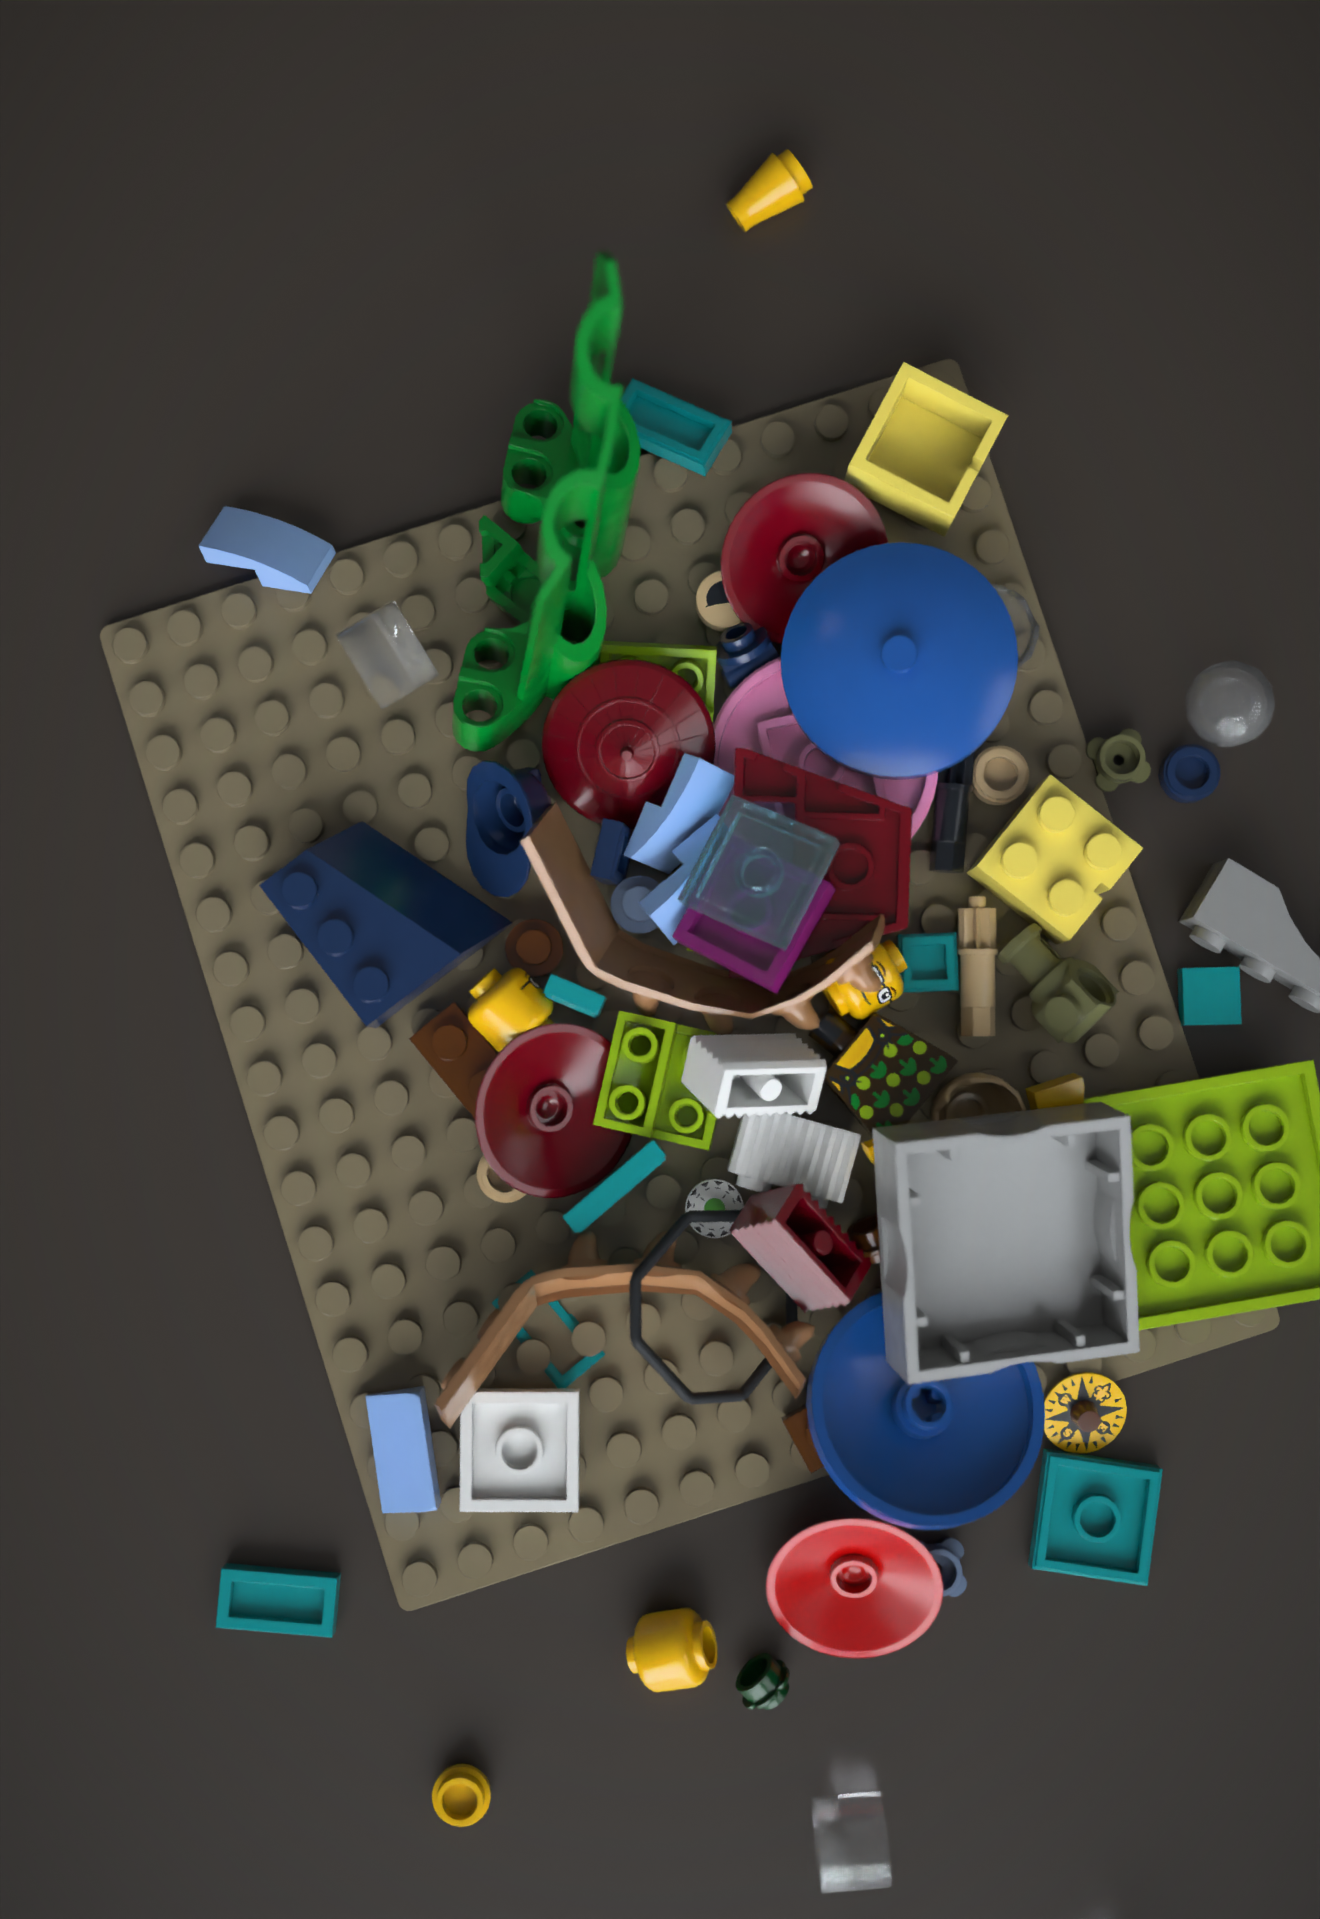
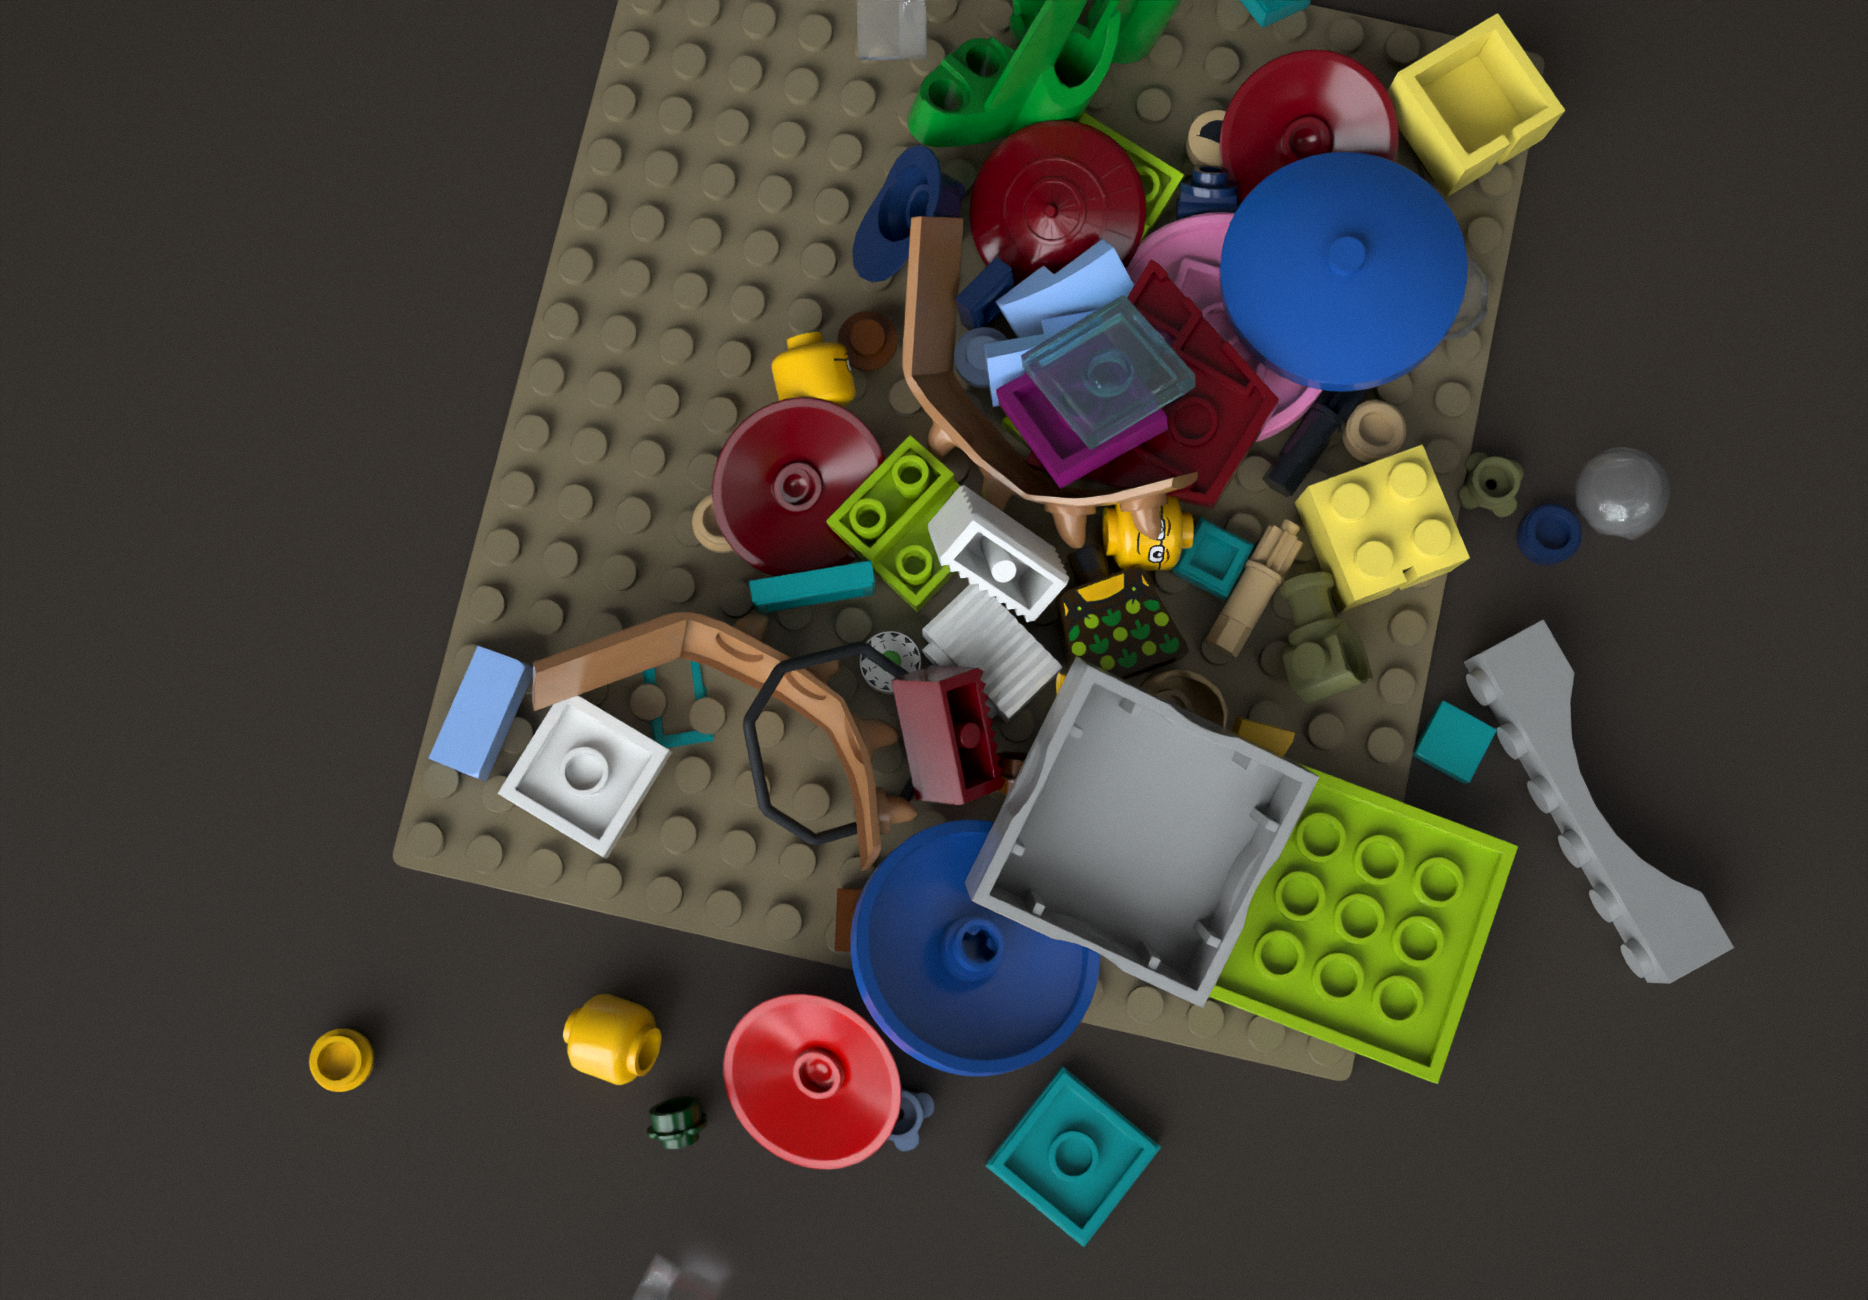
camera: 25 degrees right, 5 degrees down
teal tile [216,1563,341,1638] -> none
dark blue wedge [259,821,513,1028] -> none
reddish brown plate [409,1002,498,1119] -> none
teal tile [543,974,607,1019] -> none
piece [1044,1372,1127,1454] -> none

